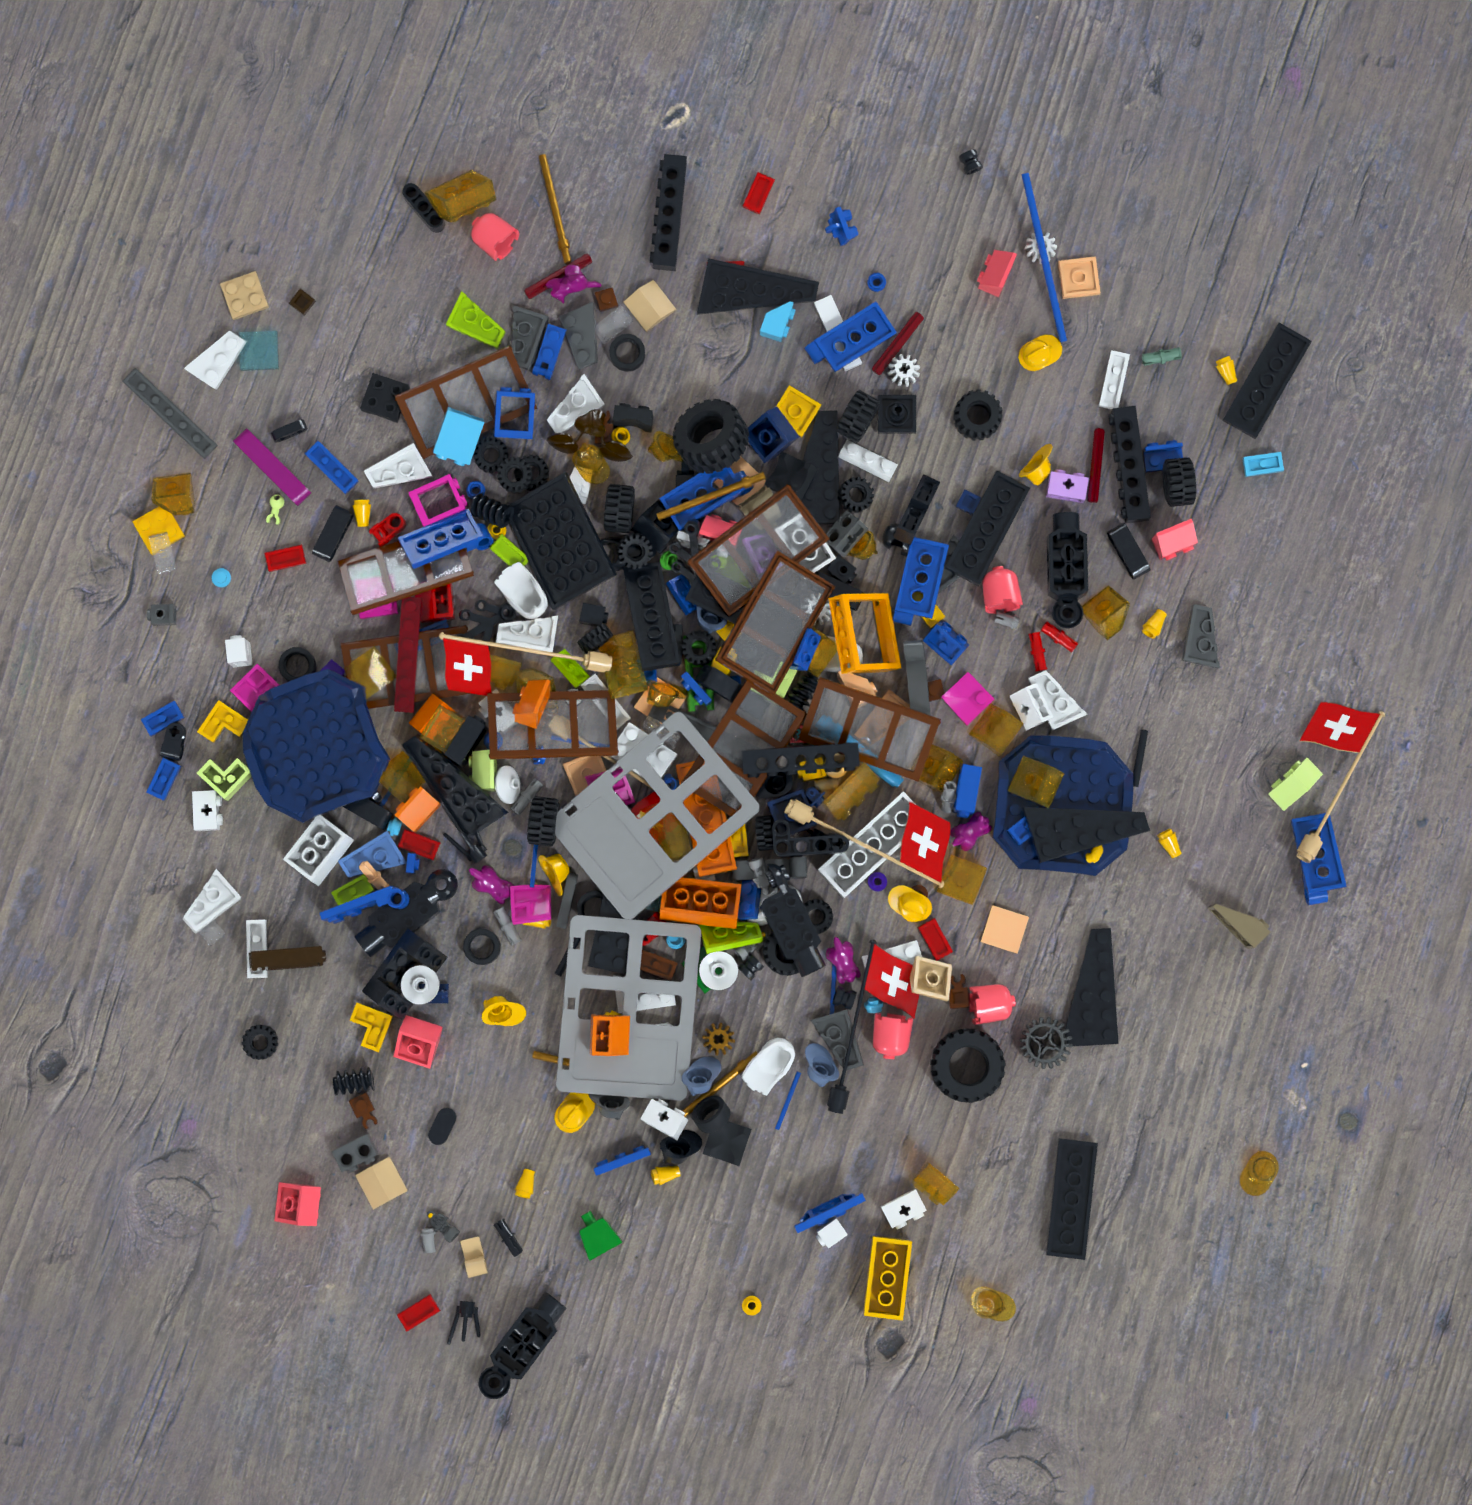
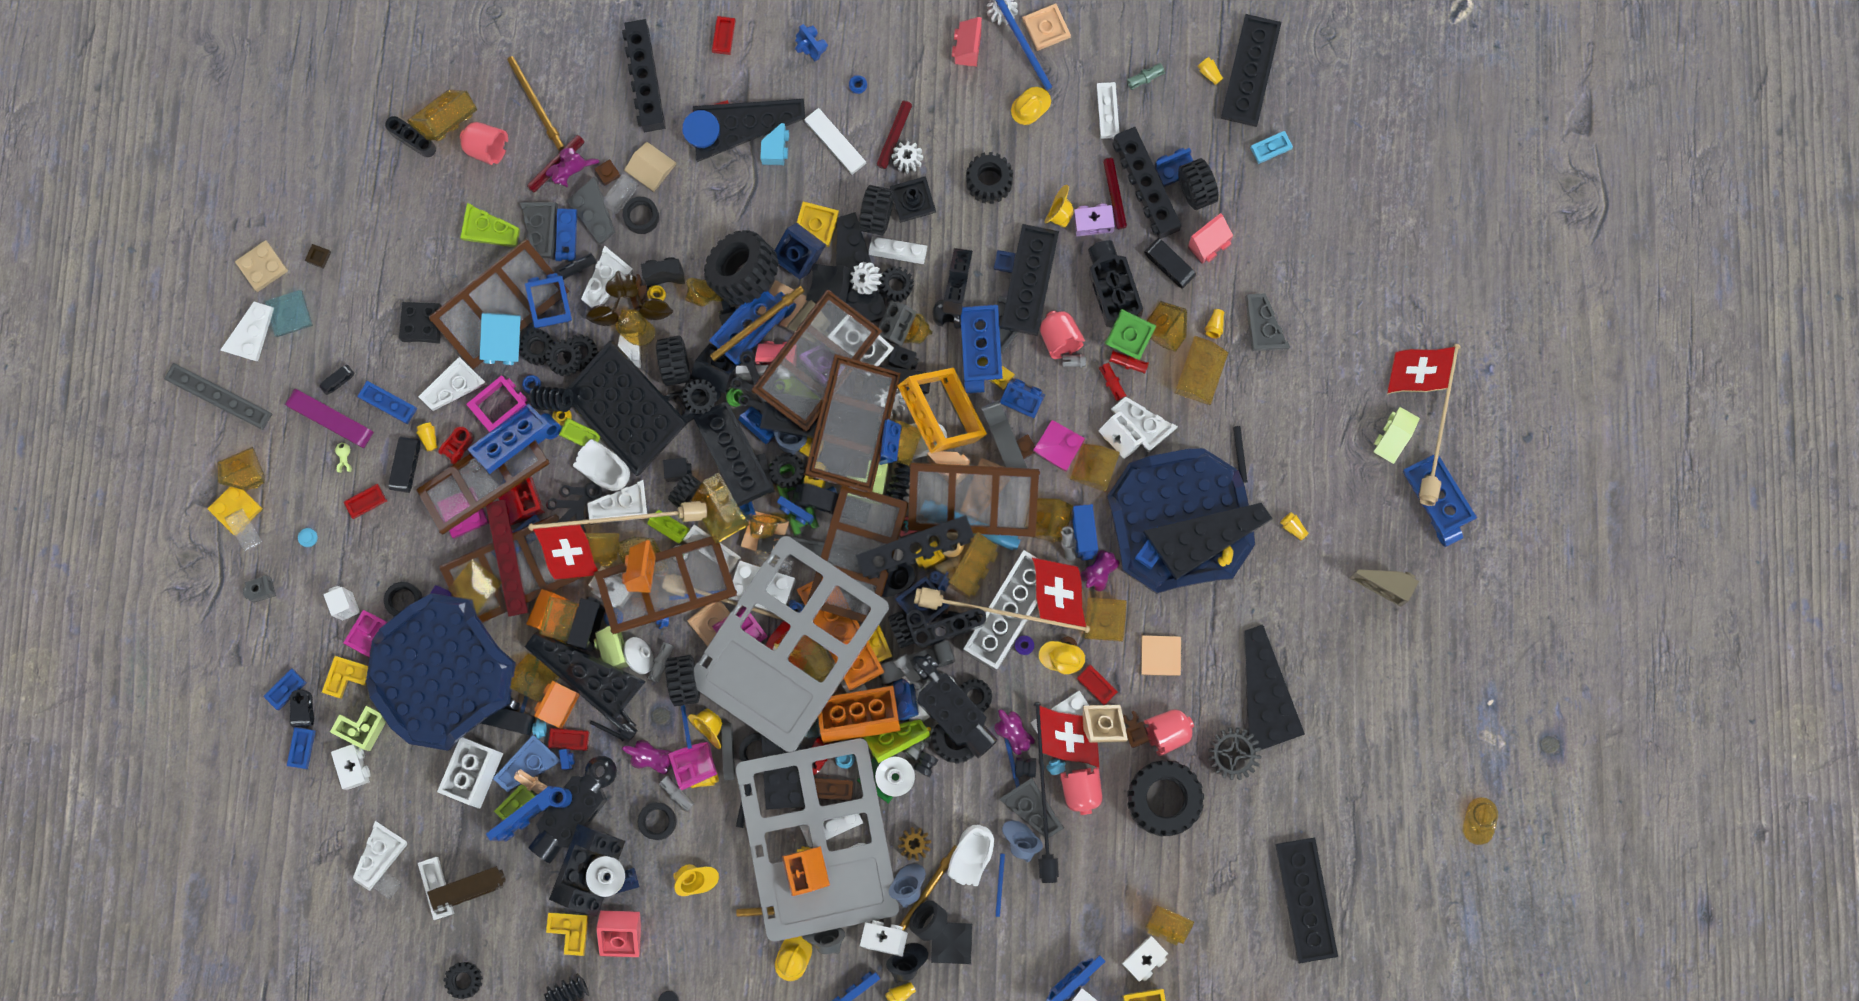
camera: 10 degrees left, 5 degrees down
blue hinge [804,302,897,372] -> none
clear yellow slope [1008,756,1065,808] -> none
none -> black pin [558,252,597,280]
none -> blue tile [682,110,720,148]
none -> white gear [850,262,883,294]
none -> bright green plate [1105,309,1156,360]
none -> clear yellow slope [1175,336,1229,405]

